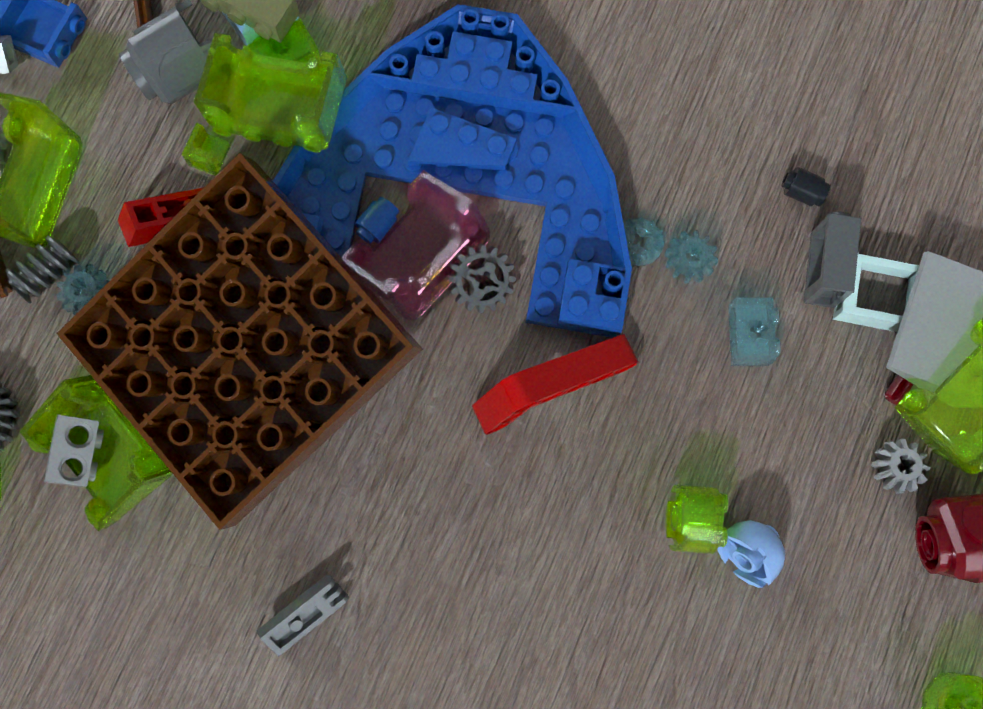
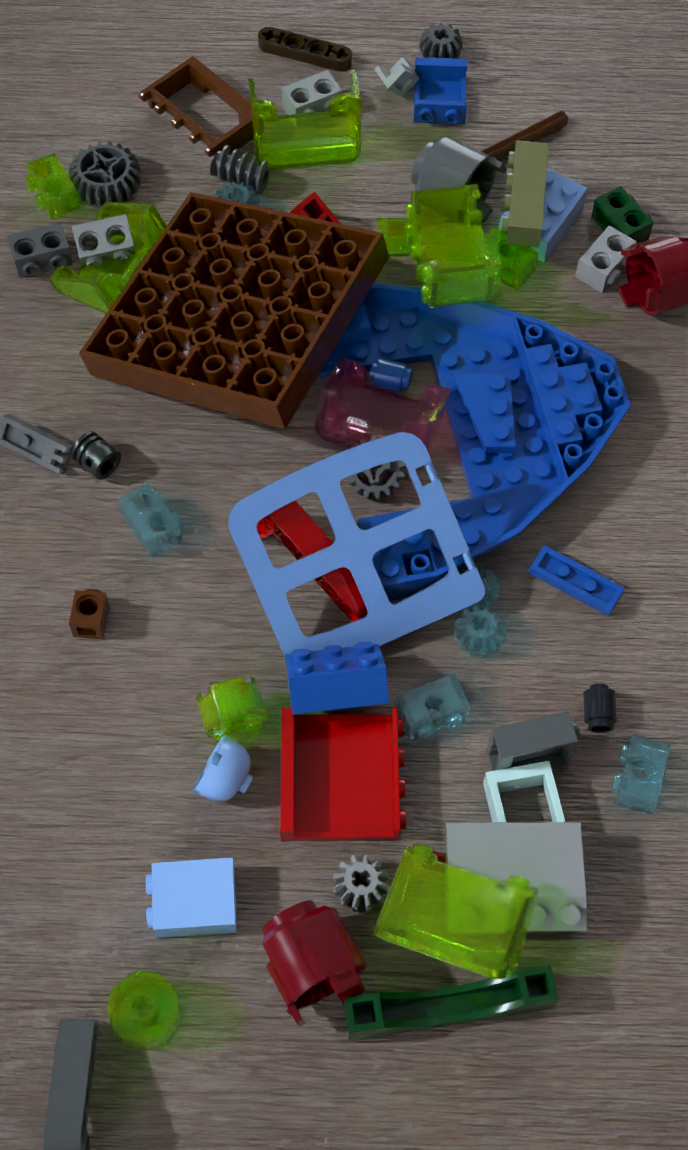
camera: 70 degrees right, 15 degrees down
none -> dark grey brick [7,222,73,278]
none -> reddish brown brick [69,589,110,640]
none -> pearl dark grey piece [71,431,121,480]
none -> clear light blue brick [118,482,183,558]
none -> light blue brick [146,857,237,938]
none -> medium blue window [228,432,485,657]
none -> red panel [280,707,406,841]
none -> blue brick [285,642,389,714]
none -> blue plate [528,545,625,617]
none -> clear light blue brick [611,735,671,815]

